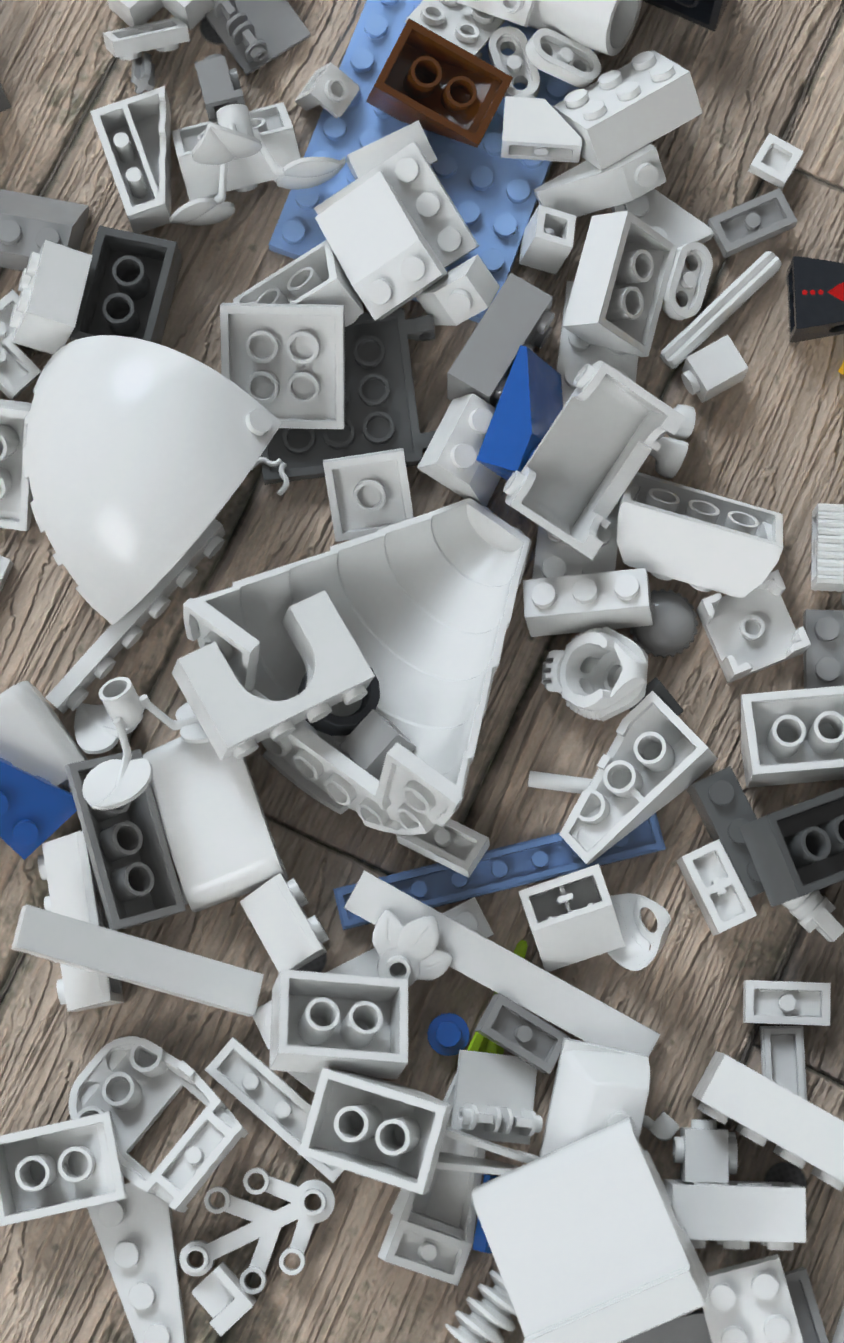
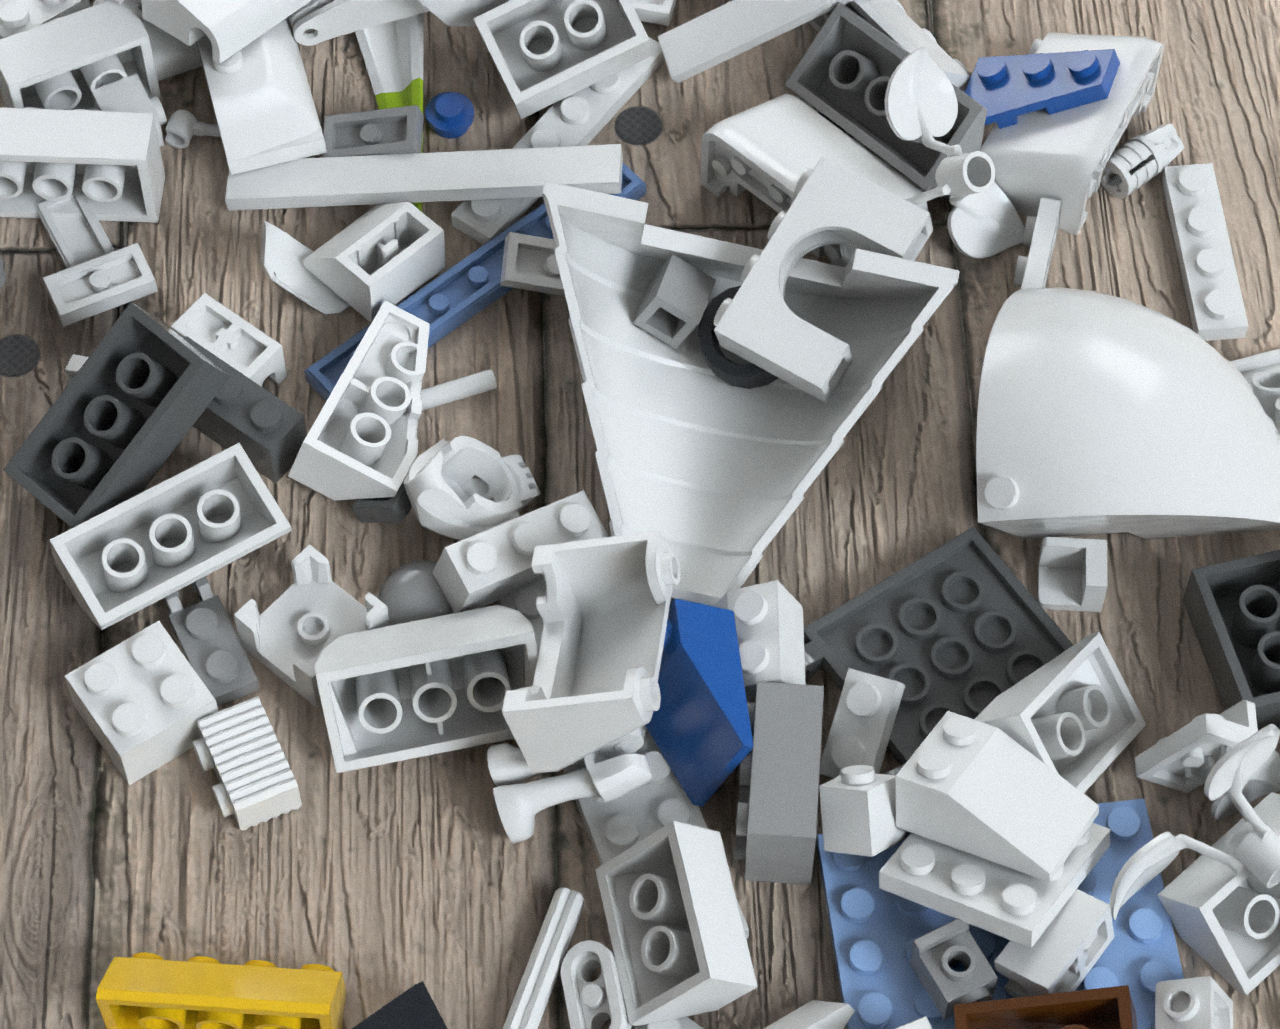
camera: 150 degrees right, 20 degrees down
white plate [220,303,345,430] -> none
white slope [240,873,329,972] -> none
white piece [251,457,290,496] -> none
white plate [323,448,414,542] -> none
white plate [372,910,453,987] -> none
white hinge [451,1050,543,1145] -> none
white brick [519,205,576,274] -> none
white brick [681,335,749,403] -> none
none -> white plate [819,668,905,778]
none -> light grey brick [910,918,998,1020]
none -> white bracket [1135,700,1258,793]

